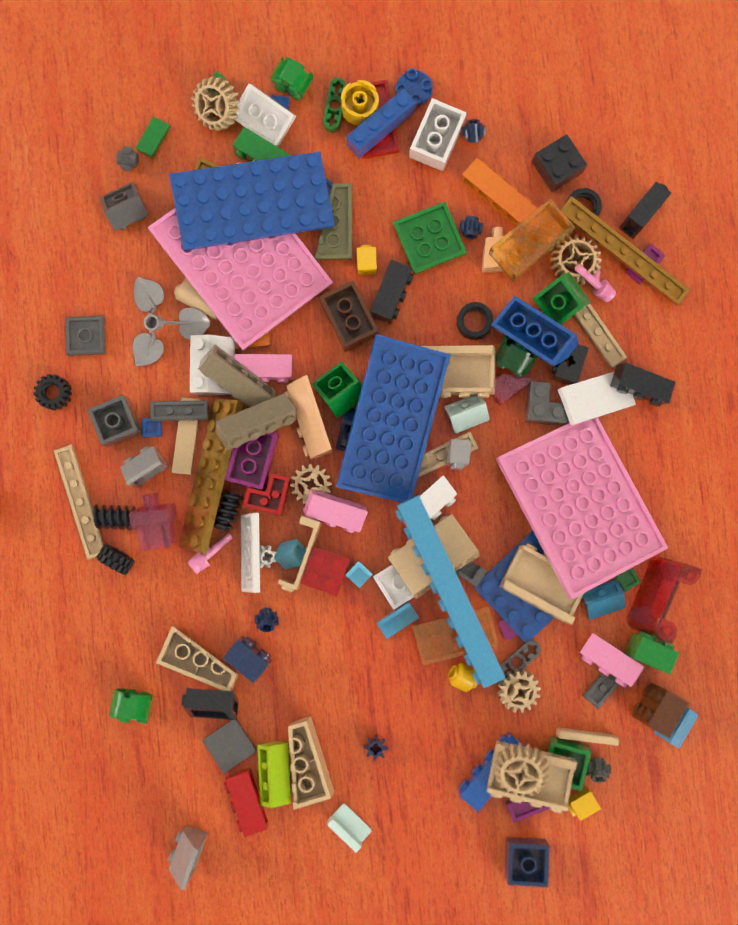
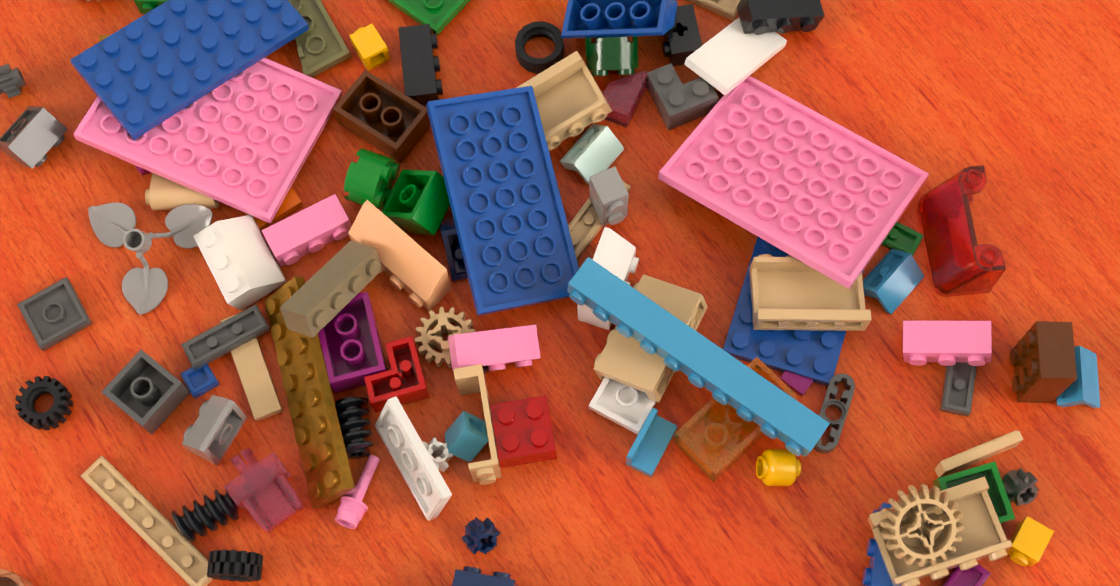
camera: 25 degrees left, 15 degrees down
green tile [135,116,171,159] -> none
dark tan brick [198,345,276,408] -> none
medium azure panel [345,561,373,588] -> none
dark grey panel [456,562,487,587] -> none
tan gear [497,669,541,713] -> none
green brick [624,632,680,675] -> none
none -> green brick [344,149,401,209]

